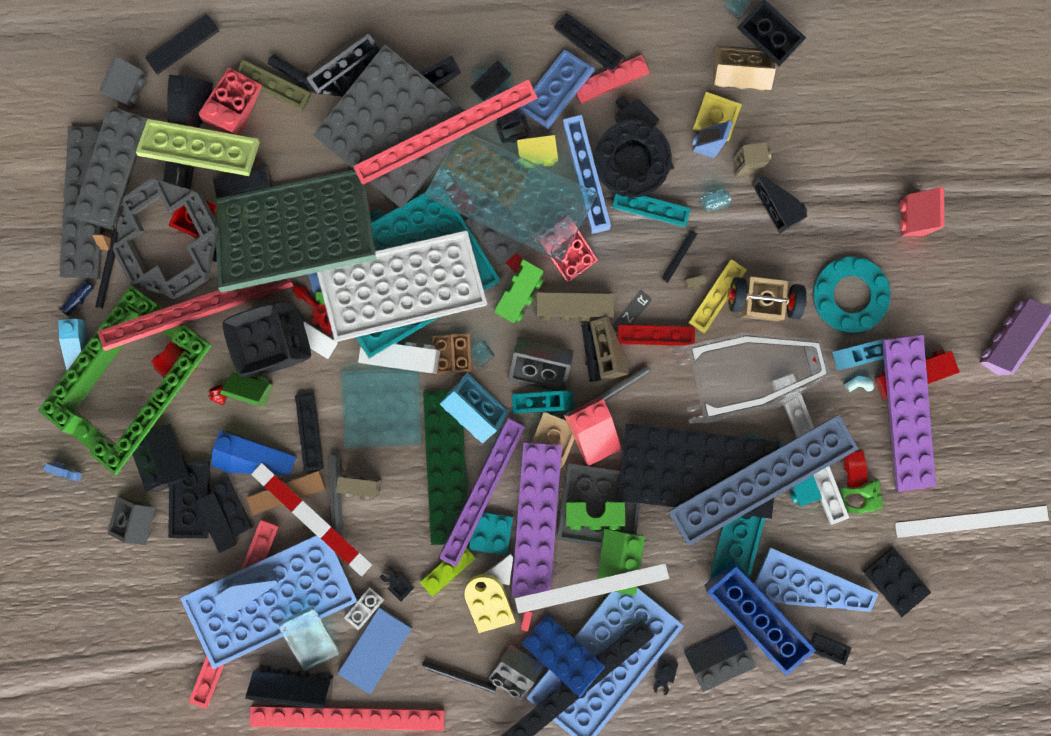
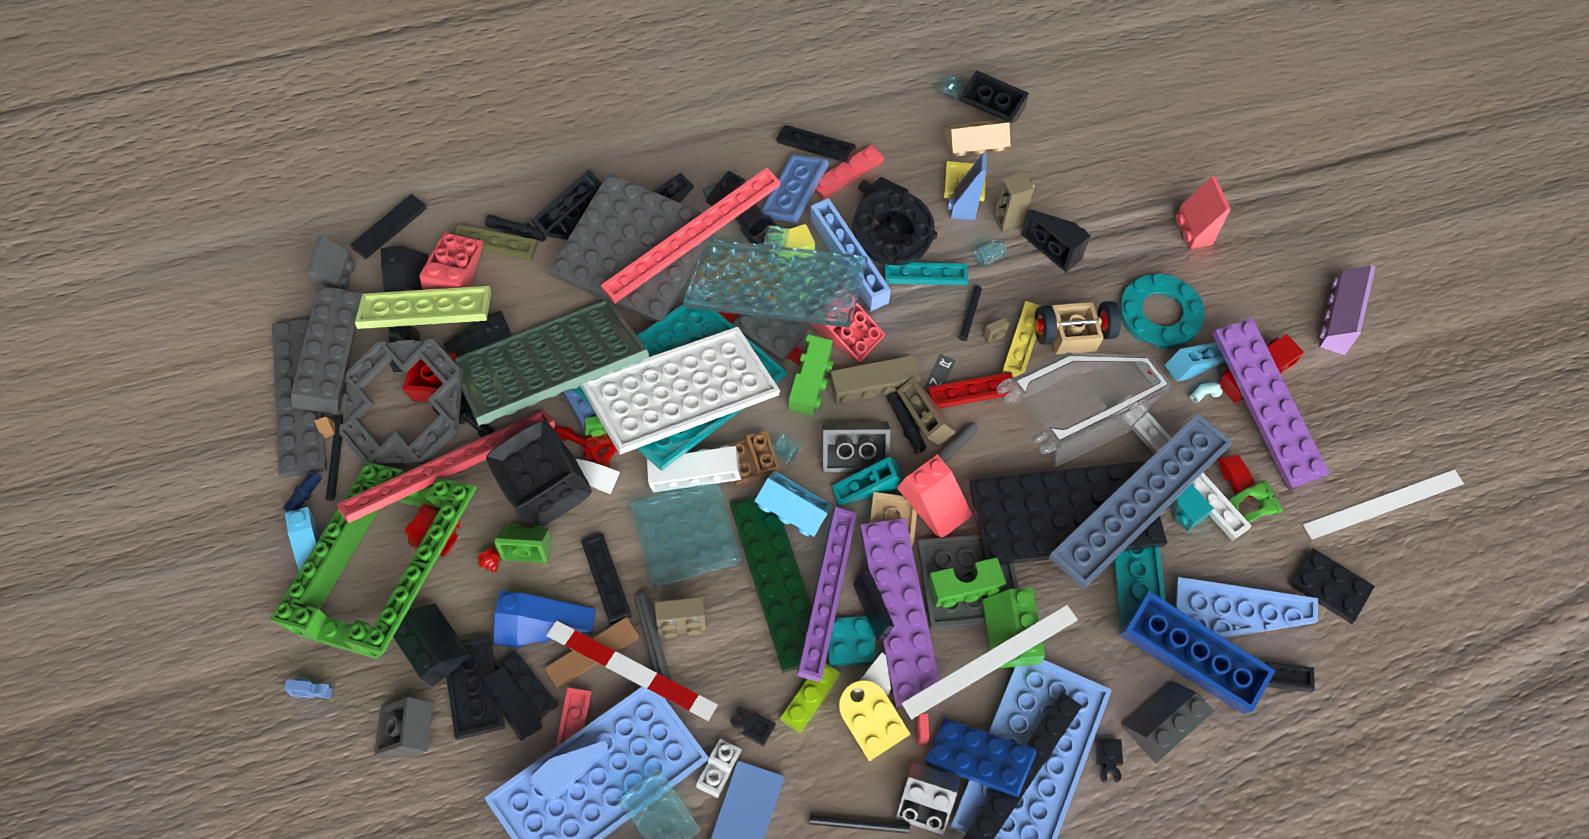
camera: 20 degrees left, 25 degrees down
none -> clear light blue plate [764,225,789,251]
none -> black tile [853,570,894,641]

